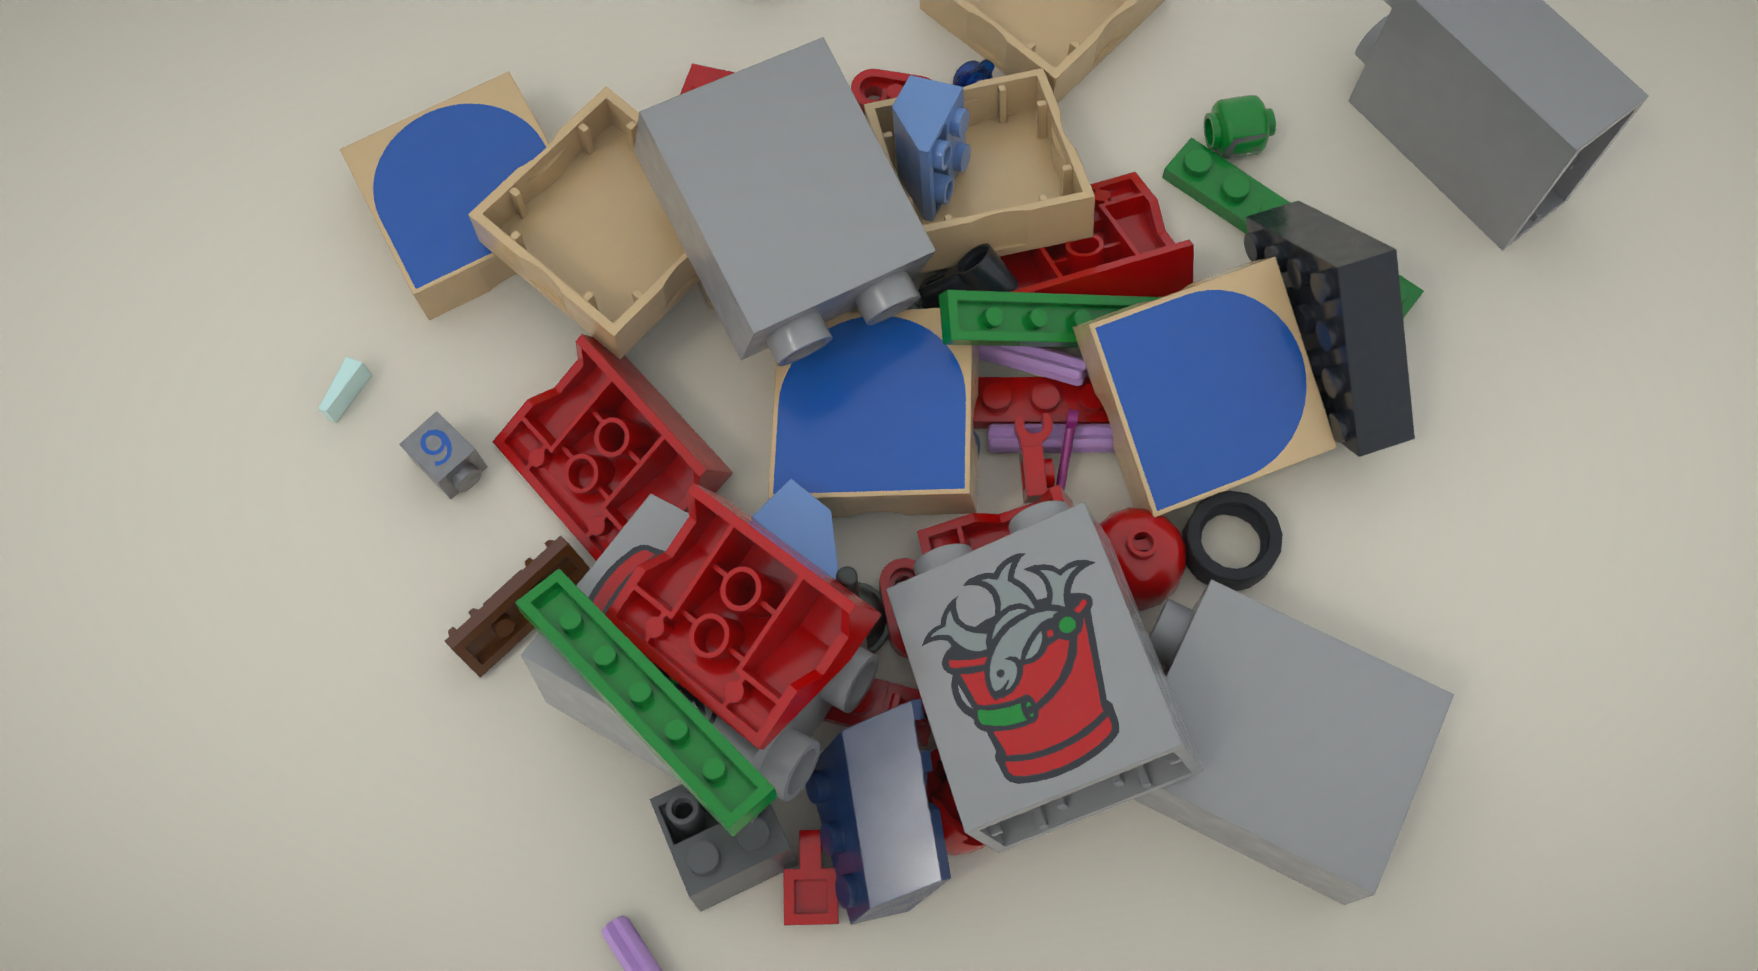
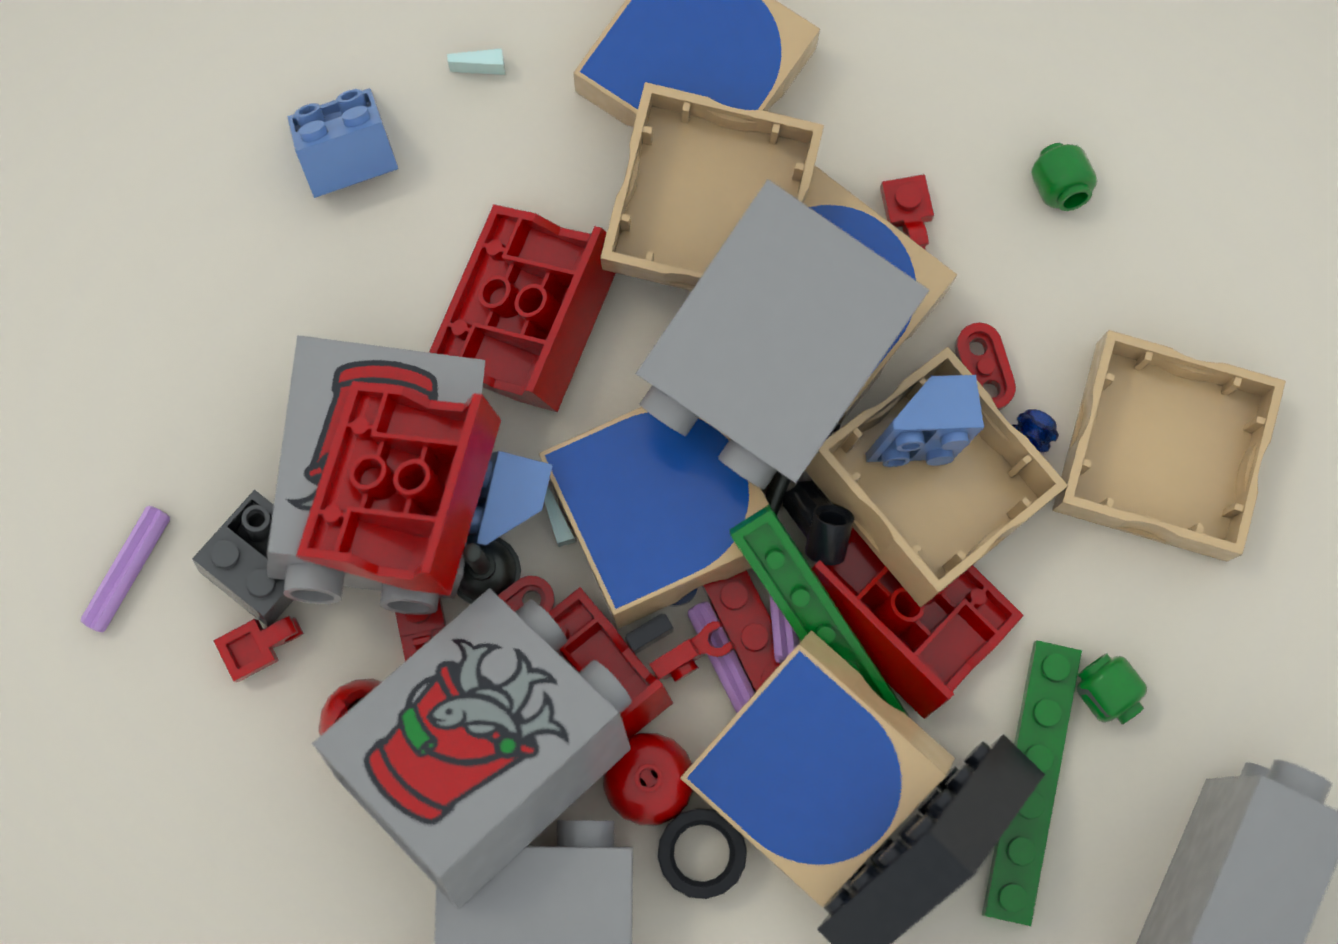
camera: 60 degrees right, 10 degrees up
flat silver brick [399,411,488,499] -> none
reddish brown plate [444,536,590,678] -> none
green plate [515,569,777,837] -> none
wedge [805,699,951,925] -> none
magenta hinge [1055,409,1079,491] -> none
none -> medium blue slope [287,88,399,198]
none -> light aqua piece [544,487,576,547]
none -> black tile [625,613,674,655]

